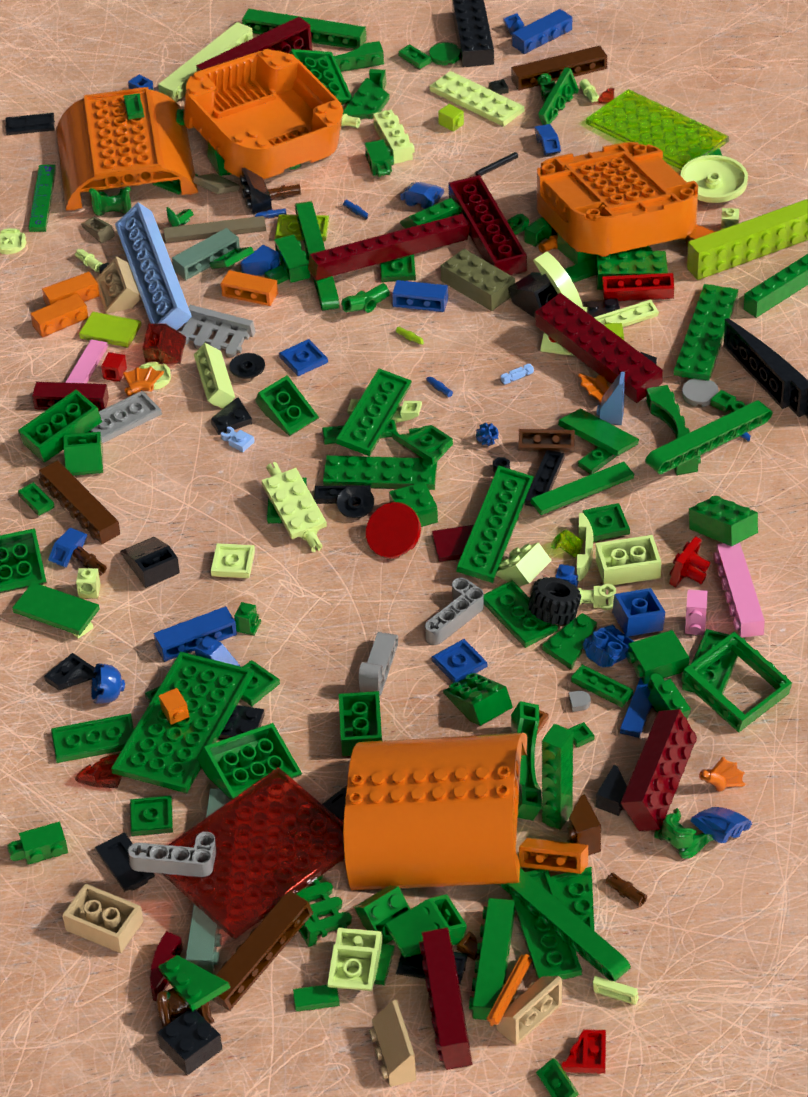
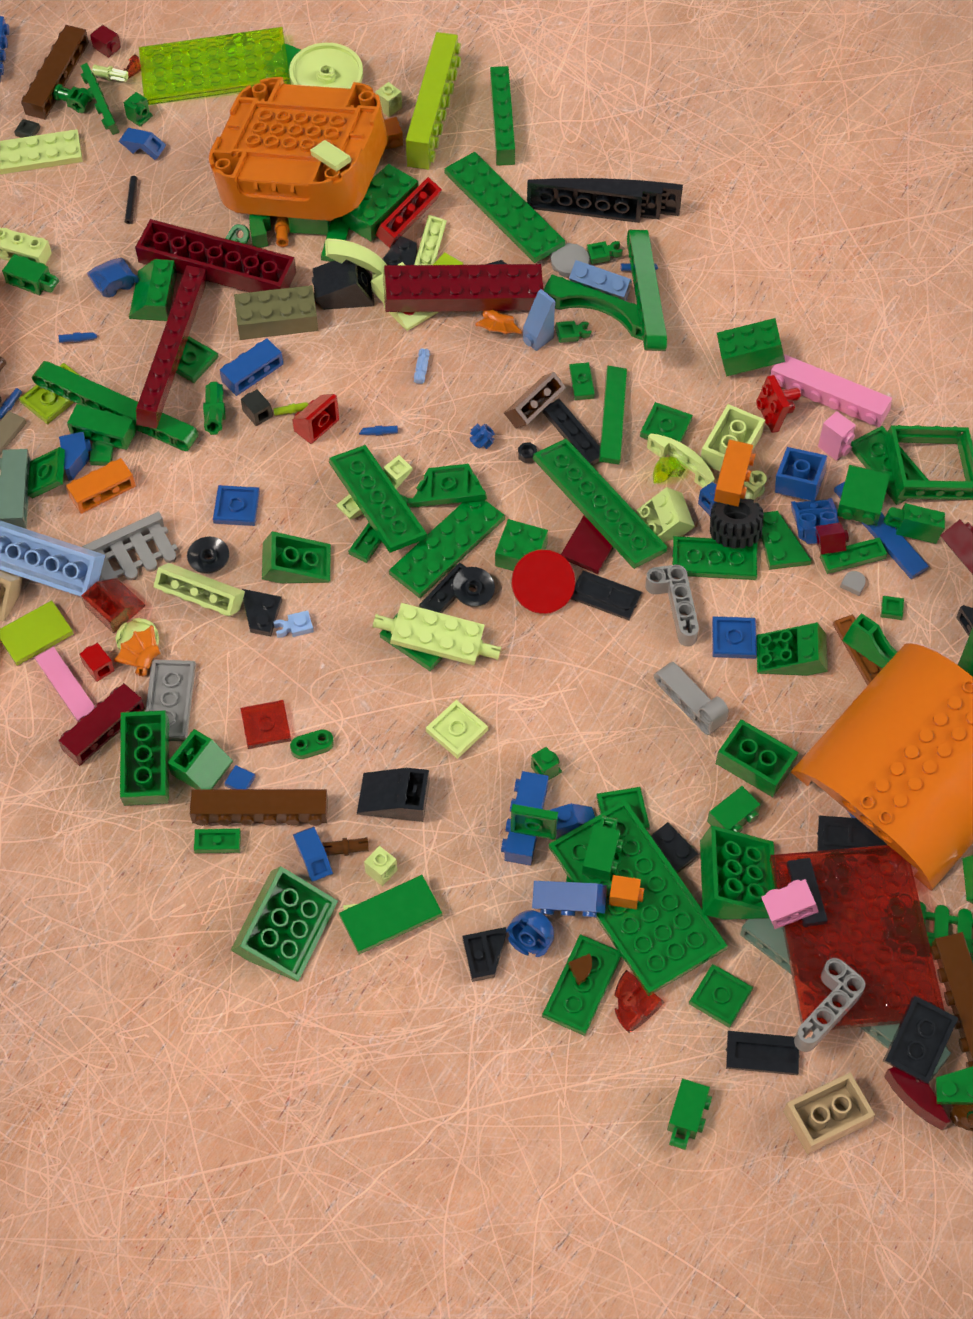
camera: 55 degrees left, 15 degrees up
lime brick [438,104,464,132] -> none
green tile [558,408,639,457] -> none
none -> dark red brick [90,24,121,58]
none -> green brick [123,92,153,127]
none -> blue tile [224,765,255,789]
none -> clear red tile [240,700,291,749]
none -> pearl dark grey brick [241,389,273,426]
none -> green plate [290,729,334,759]
none -> red slope [292,394,339,444]
none -> yellowish green tile [310,140,351,172]
none -> green tile [510,804,558,840]
none -> brick [532,881,607,917]
none -> green plate [554,321,592,343]
none -> reddish brown tile [568,954,592,985]
none -> medium blue brick [569,260,632,301]
none -> black piece [570,570,642,621]
none -> green brick [582,815,624,881]
none -> green brick [707,786,761,833]
none -> orange brick [714,439,756,507]
none -> bright pink brick [762,879,819,929]
none -> black tile [786,858,828,927]
none -> dark red brick [816,522,849,554]
none -> black plate [883,996,958,1084]

